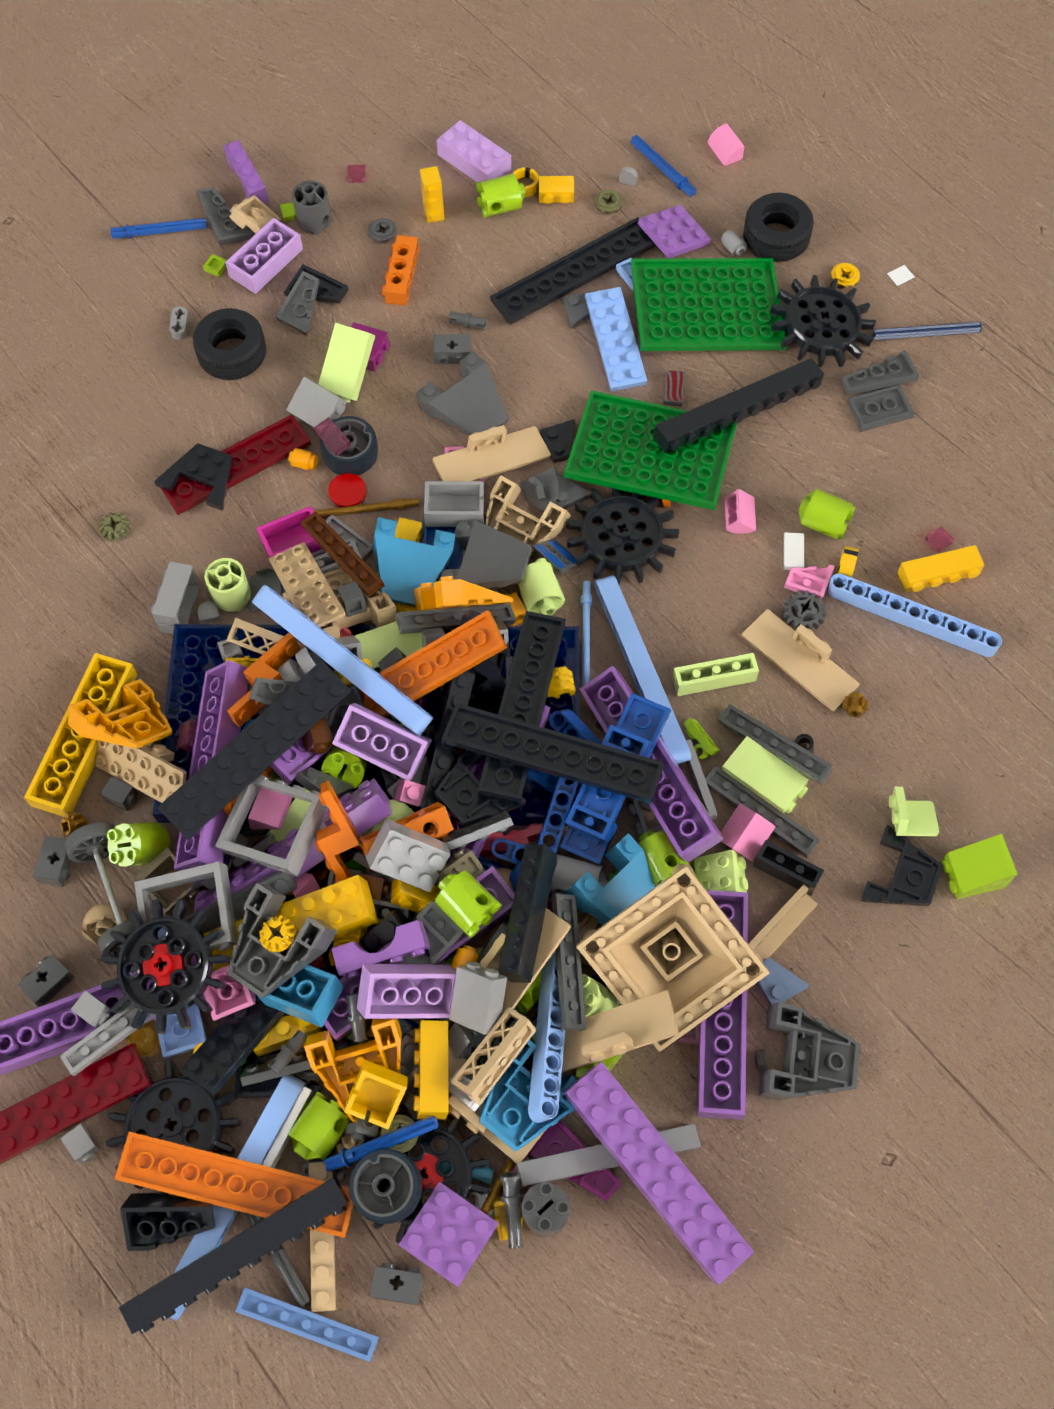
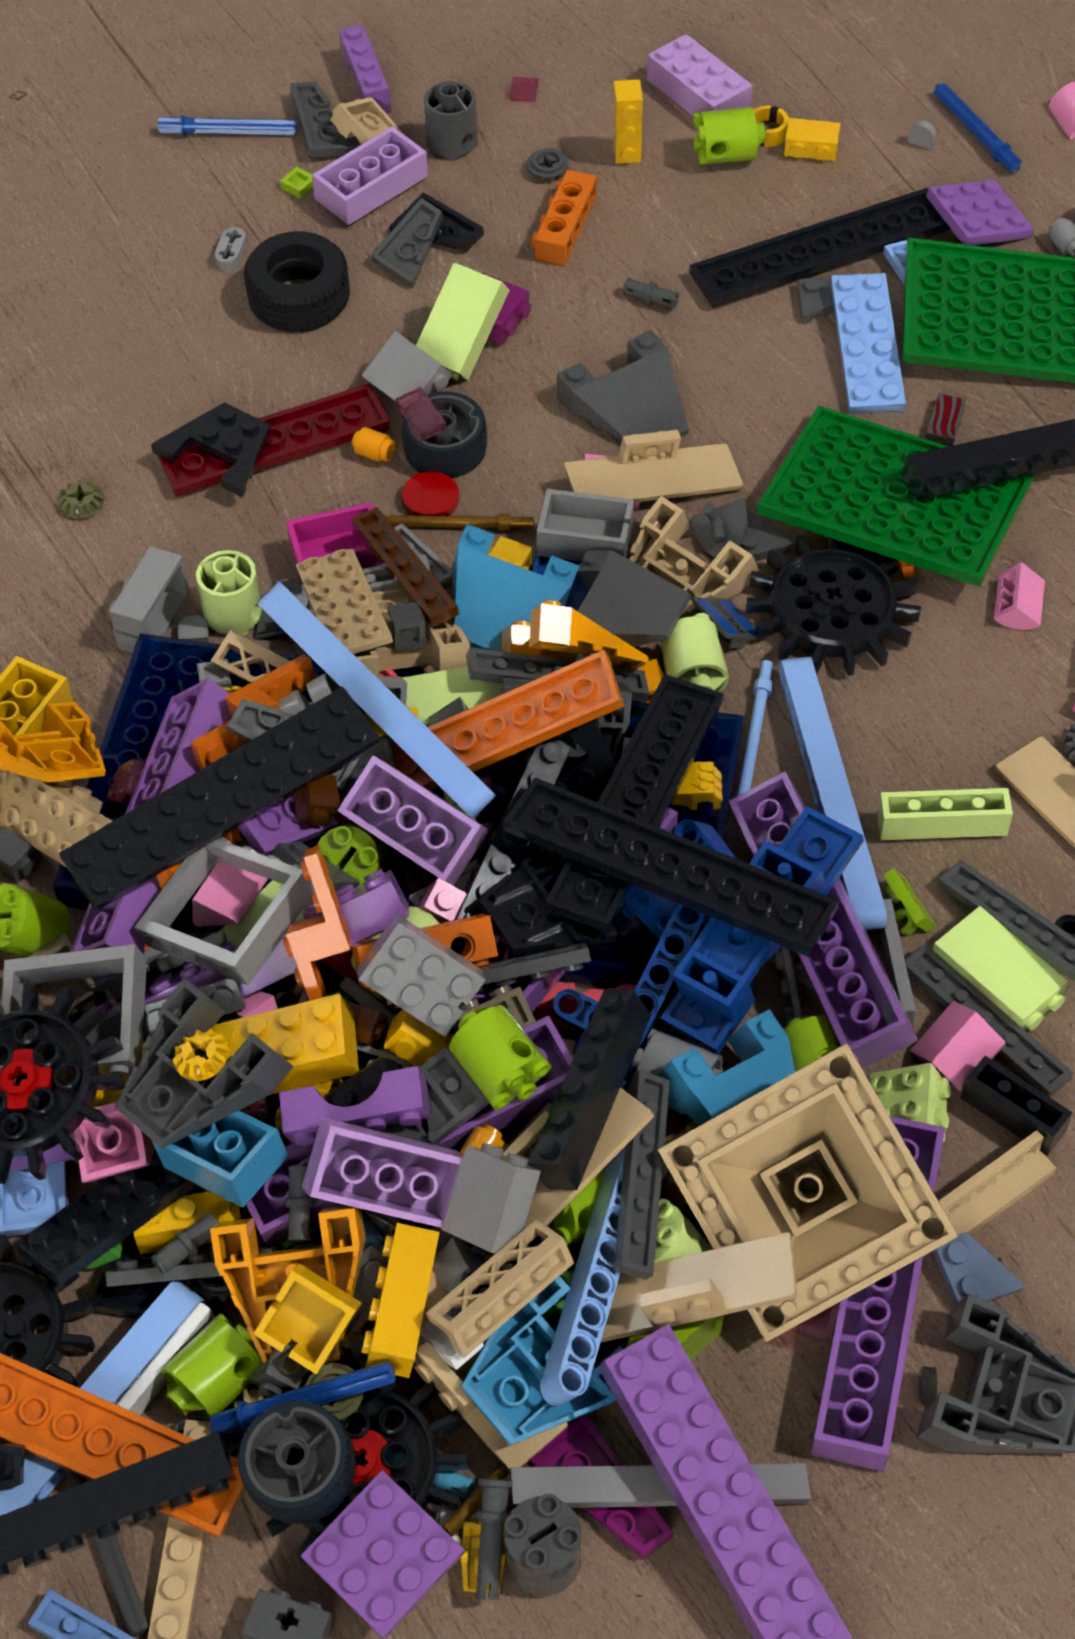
camera: 10 degrees right, 10 degrees down
lime tile [280,203,296,222] -> none
dark grey brick [433,334,471,364] -> none
black wing [540,419,575,464] -> none
olive gear [595,190,623,214] -> none

